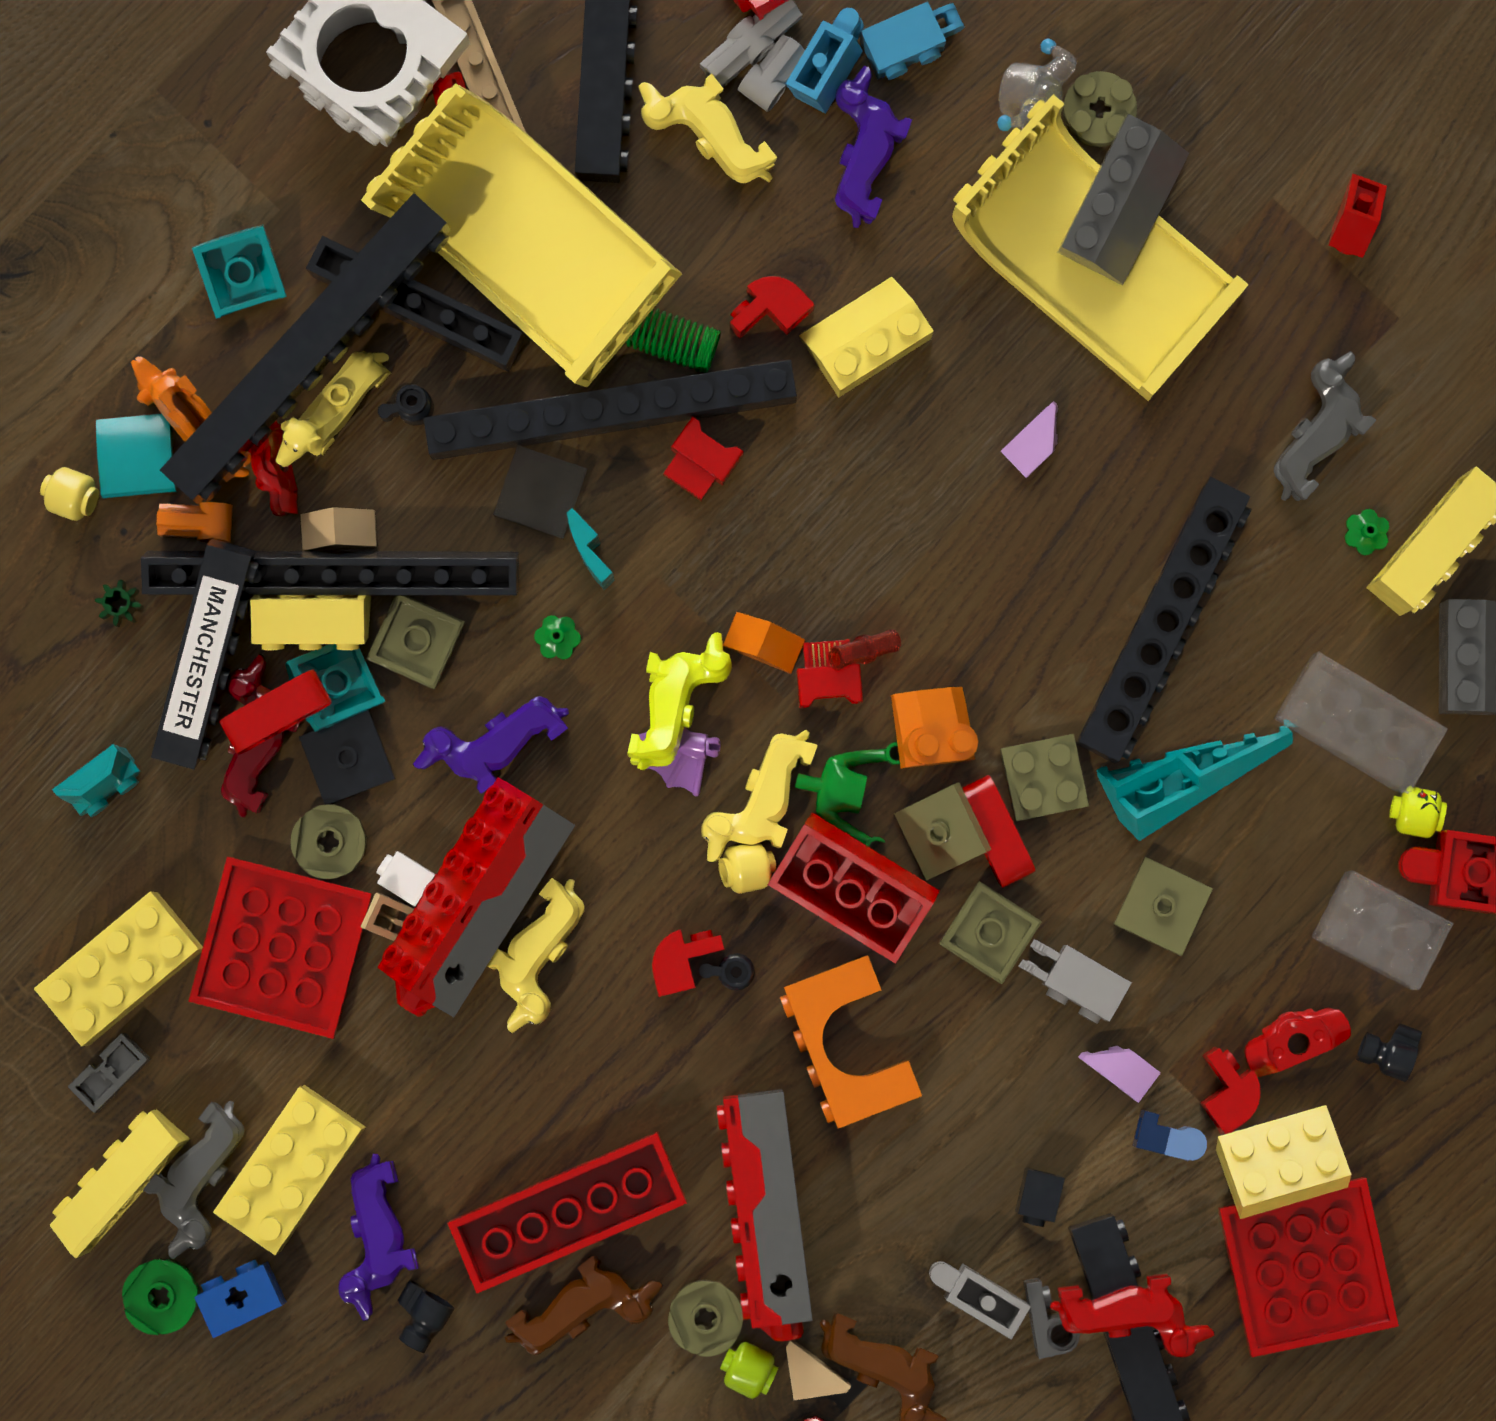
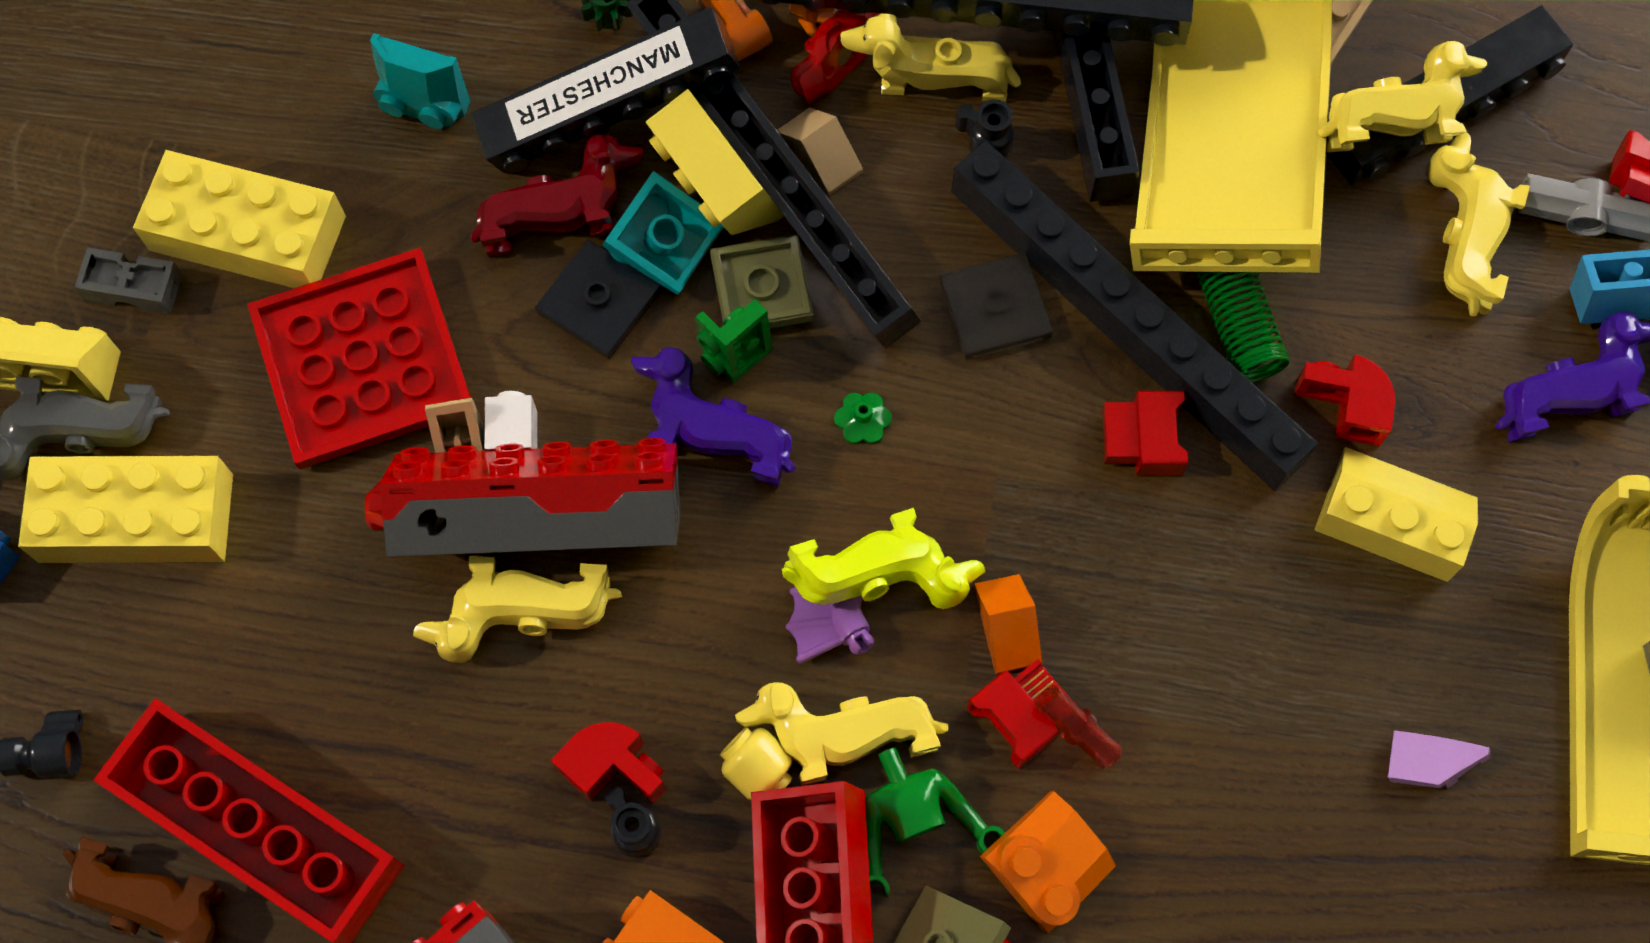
camera: 60 degrees right, 15 degrees down
red beam [219,669,332,755] -> none
olive plate [291,804,367,879] -> none
dark purple animal [338,1154,420,1322] -> none
teal slope [567,508,615,590] -> none
light grey piece [738,34,805,112] -> none
none -> green bracket [695,299,773,384]
none -> light yellow animal [1317,41,1487,152]

